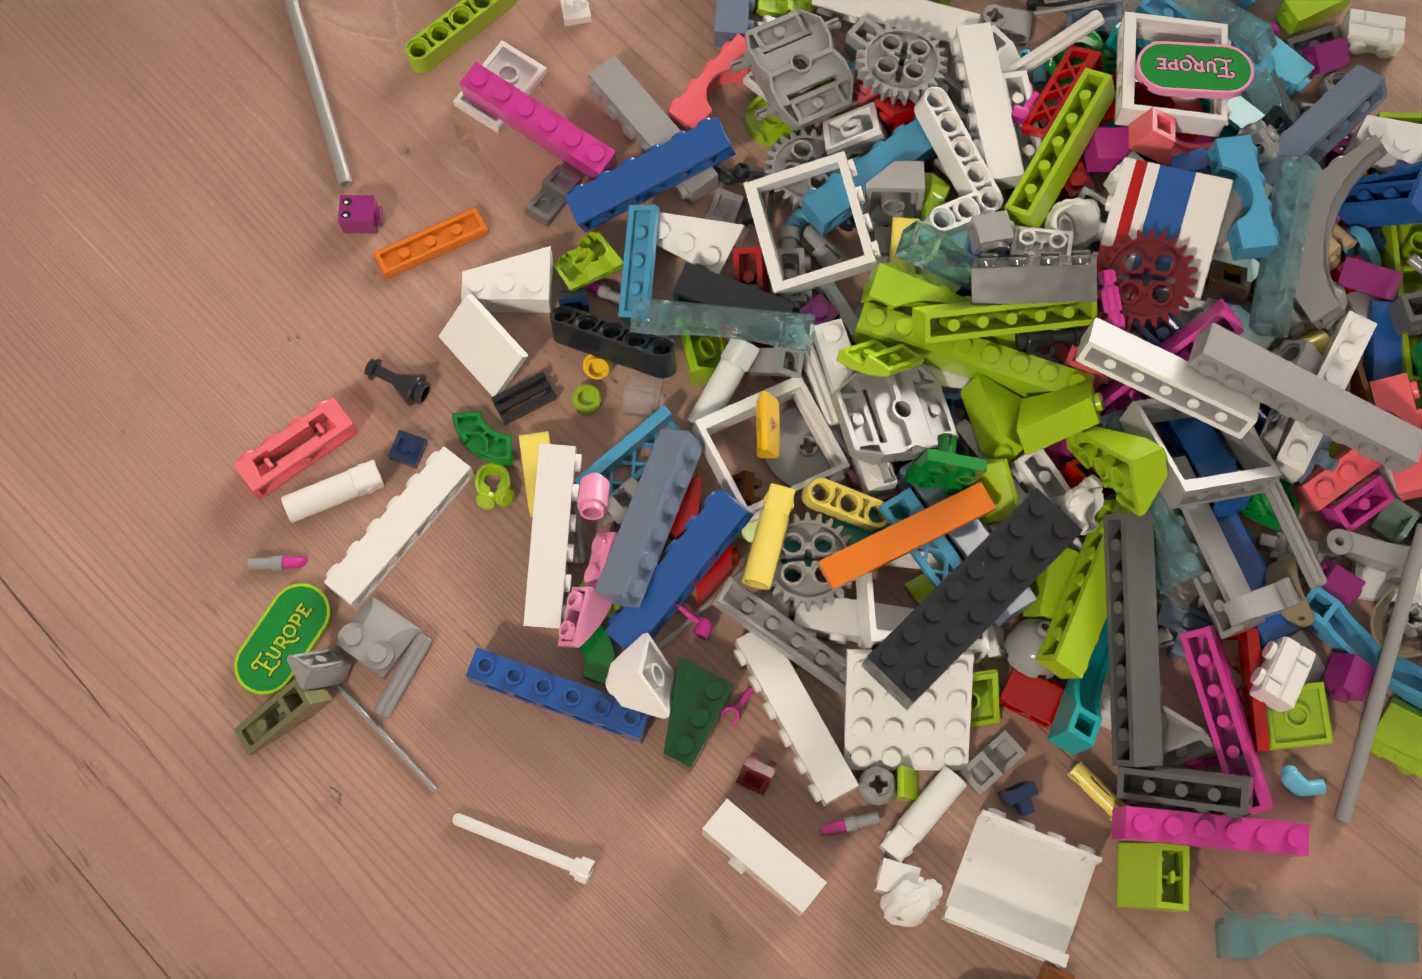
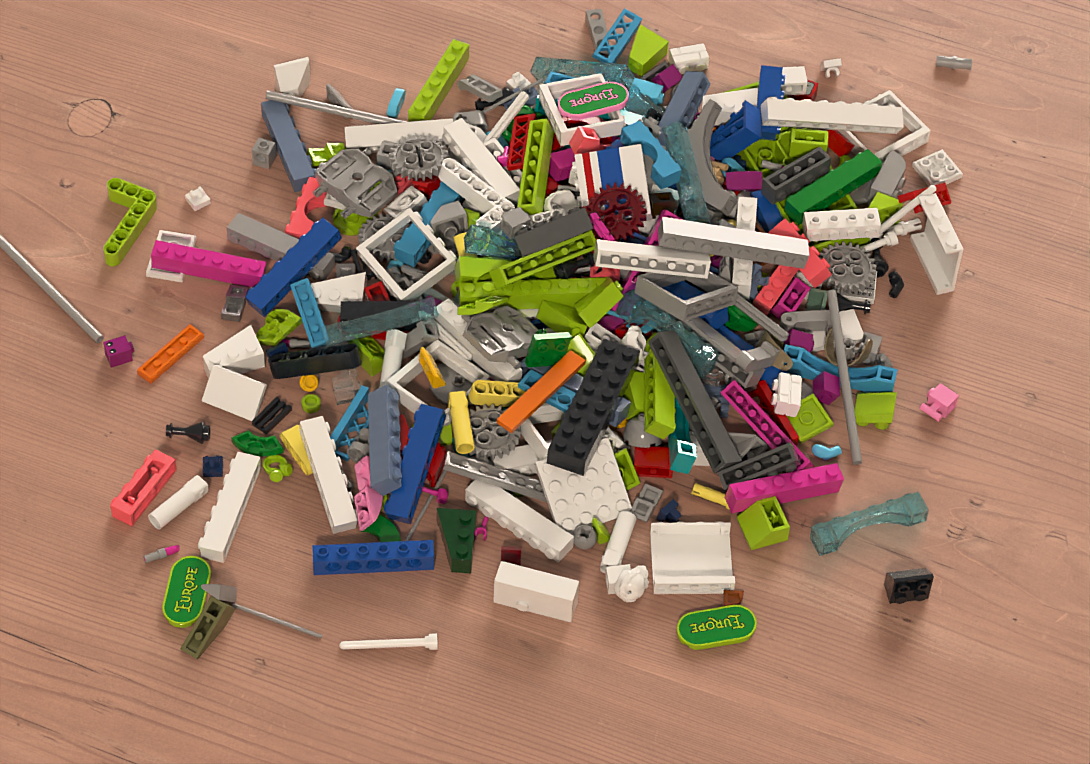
camera: 25 degrees left, 20 degrees down
light grey slope [335,596,422,680] -> none
light grey axle [374,633,432,718] -> none
bright pink brick [577,473,610,520] -> none
white slope [606,632,676,719] -> none
light grey piece [821,811,880,835] -> none
lime wedge [1066,426,1168,517] -> none

